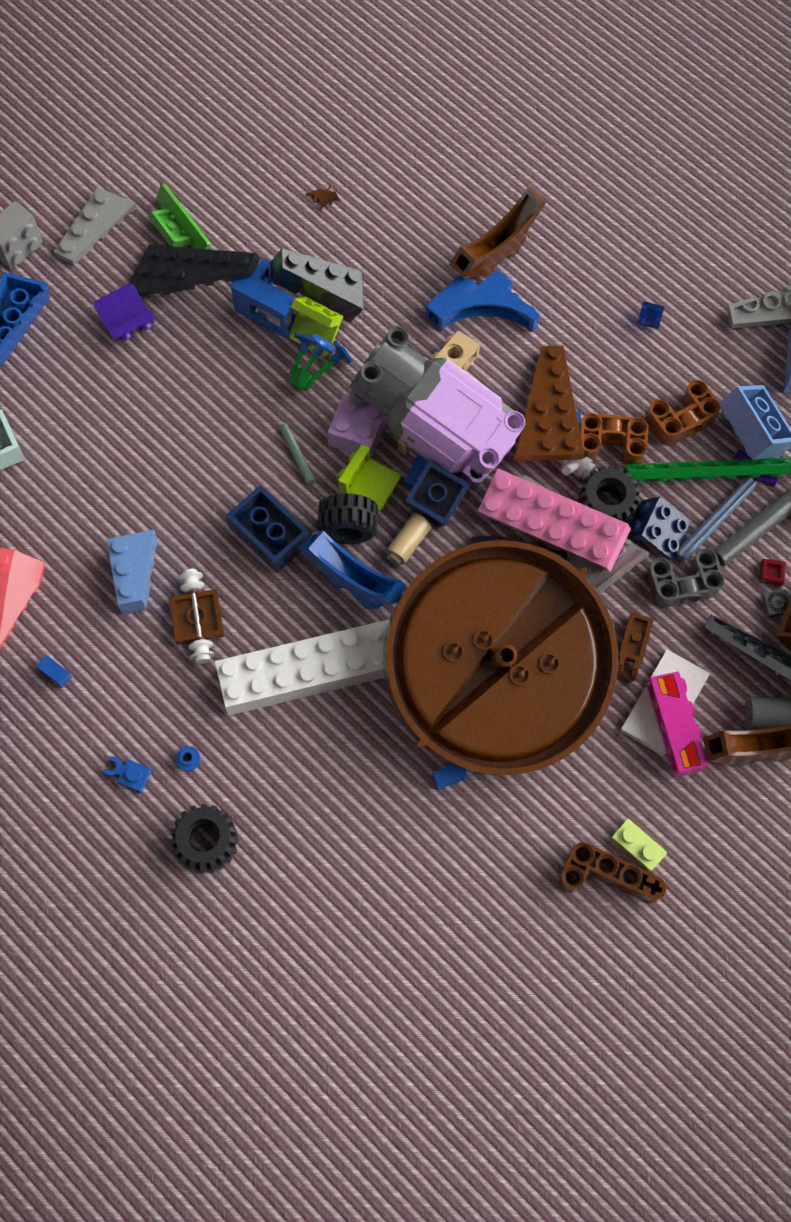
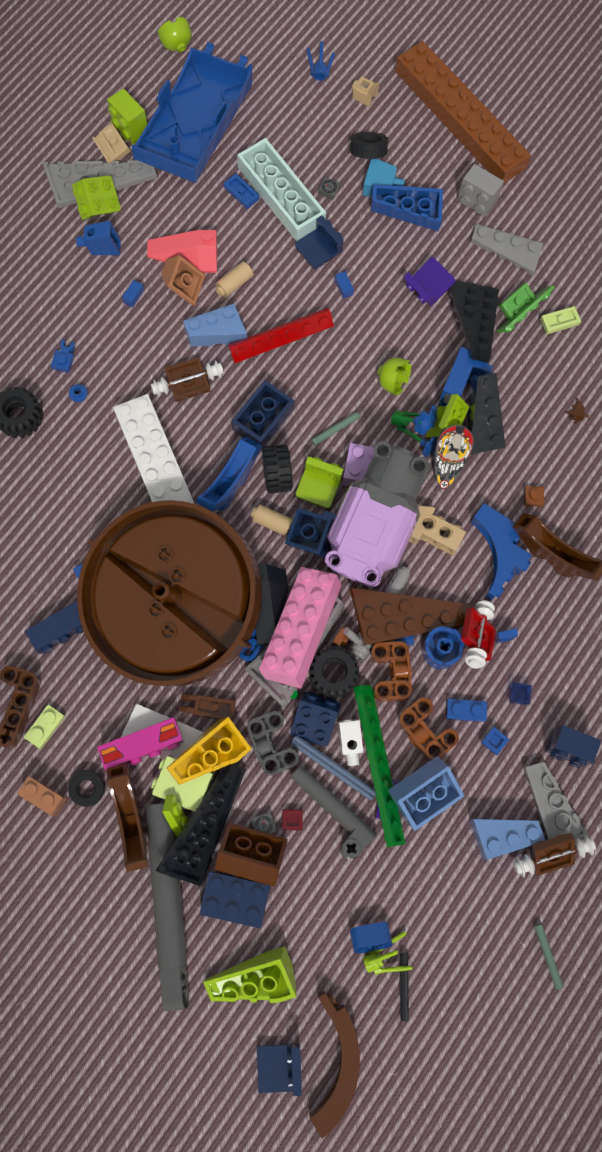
camera: 80 degrees right, 5 degrees up
none -> nougat brick [17,776,67,817]
none -> dark blue brick [25,601,84,654]
none -> black tyre [68,770,105,807]
none -> yellowish green brick [151,755,215,812]
none -> nougat slope [161,255,205,306]
none -> lime plate [162,795,189,838]
none -> yellow wedge [166,717,252,785]
none -> tan brick [215,261,254,298]
none -> red plate [228,308,334,363]
none -> dark blue bracket [295,215,344,269]
none -> dark orange plate [332,625,349,647]
none -> blue piece [334,271,354,299]
none -> white torso [337,719,363,766]
none -> lime cylinder [378,357,411,395]
none -> blue brick [422,626,464,669]
none -> shield [434,425,474,489]
none -> blue plate [446,699,487,722]
none -> plate [461,600,496,669]
none -> blue plate [481,727,510,756]
none -> blue tile [495,628,518,644]
none -> dark orange plate [524,486,544,507]
none -> yellowish green plate [540,306,581,335]
none -> dark blue brick [545,725,602,768]

